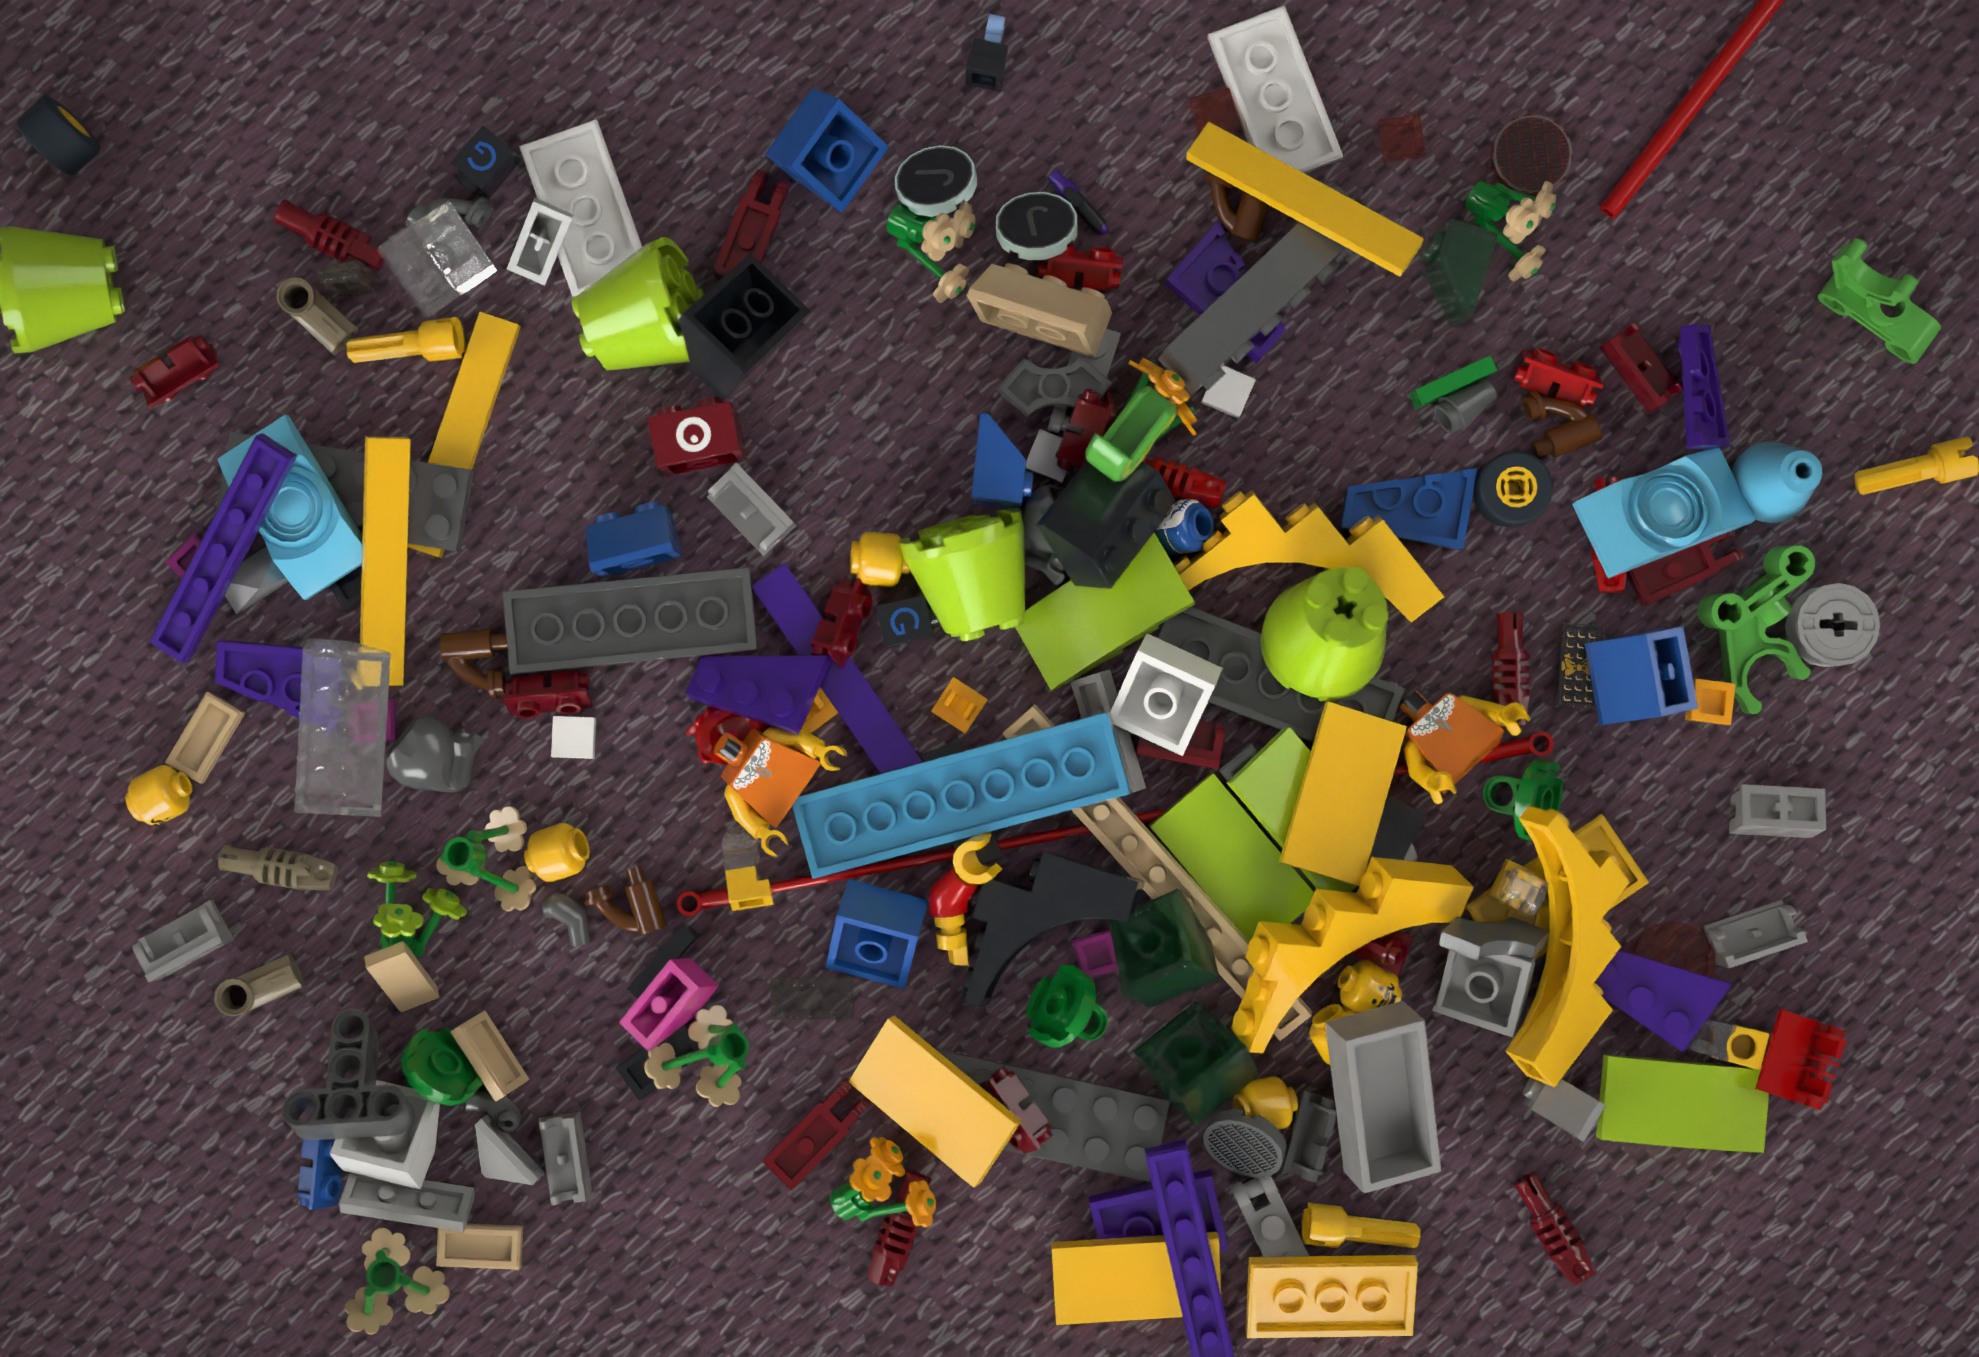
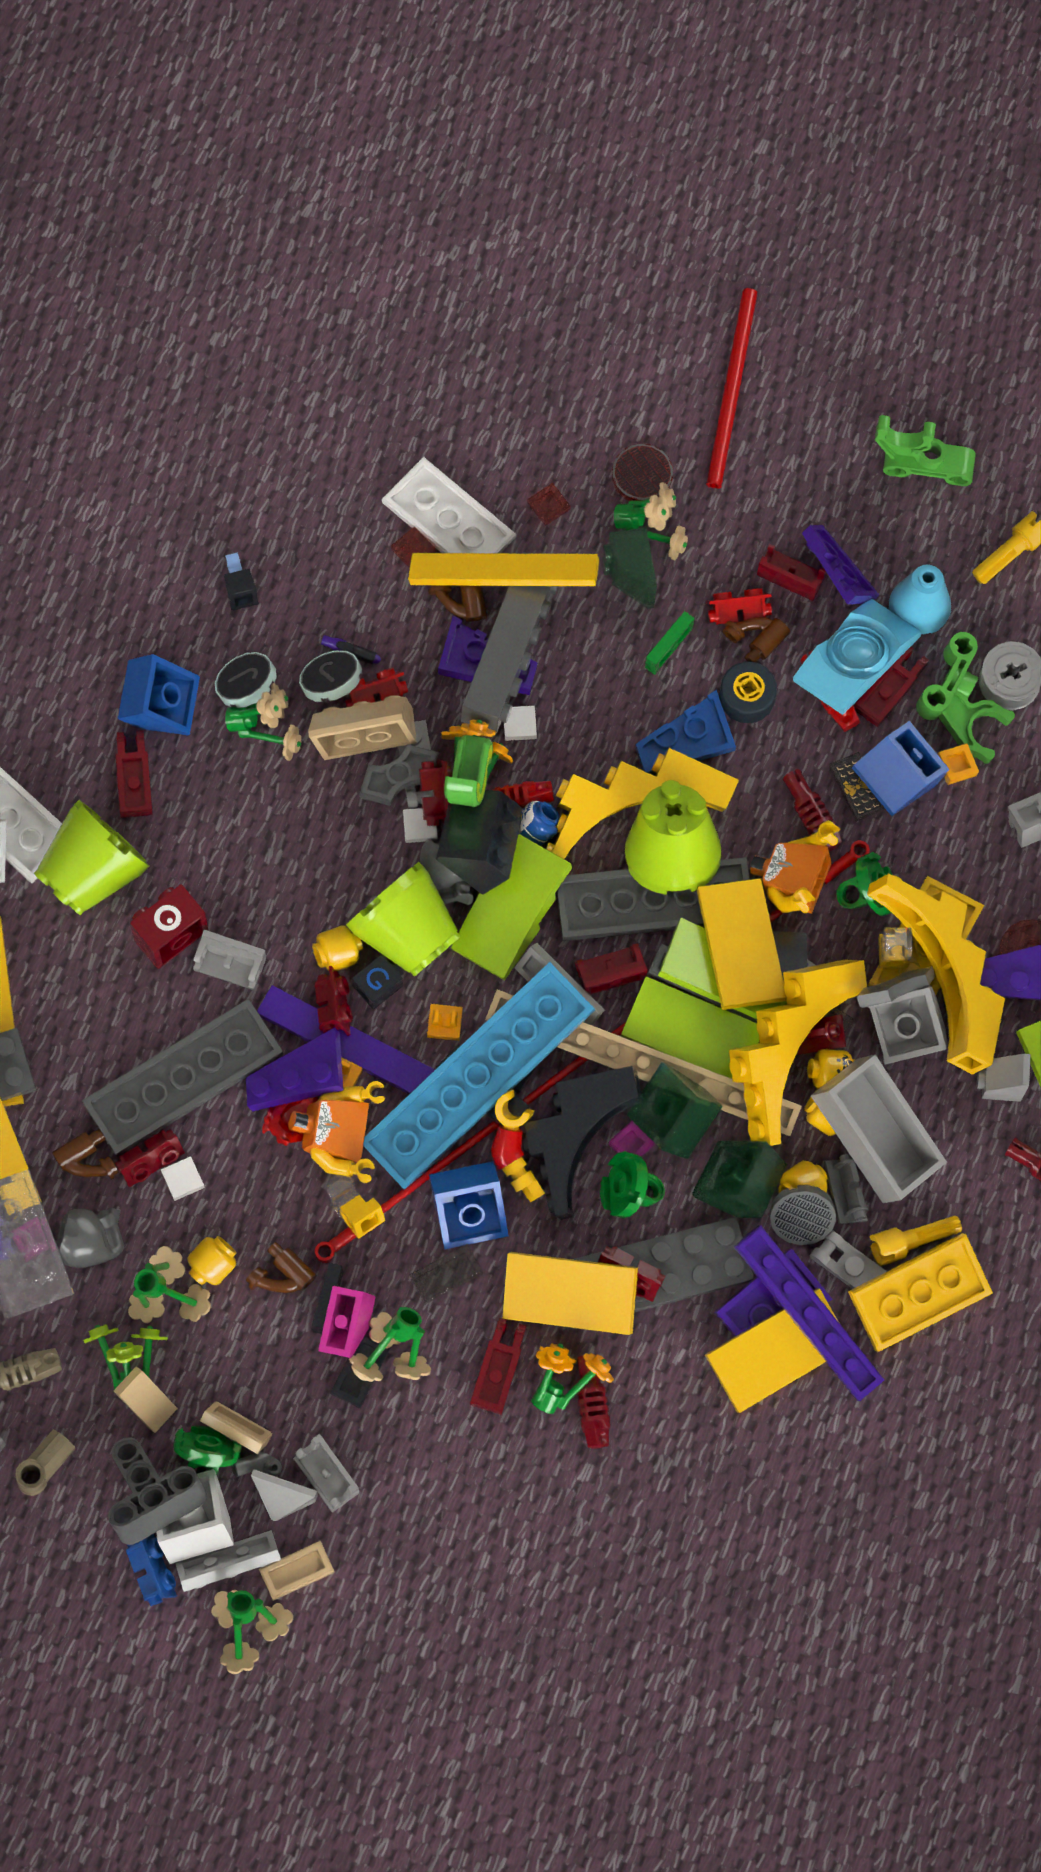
camera: 30 degrees left, 15 degrees down
dark grey arm [541,893,591,947] -> none
blue slope [585,501,683,577] -> none
black slope [679,253,811,400] -> none
blue slope [971,413,1033,511] -> none
white slope [1110,634,1223,756] -> none
dark grey cone [1433,379,1497,434] -> none

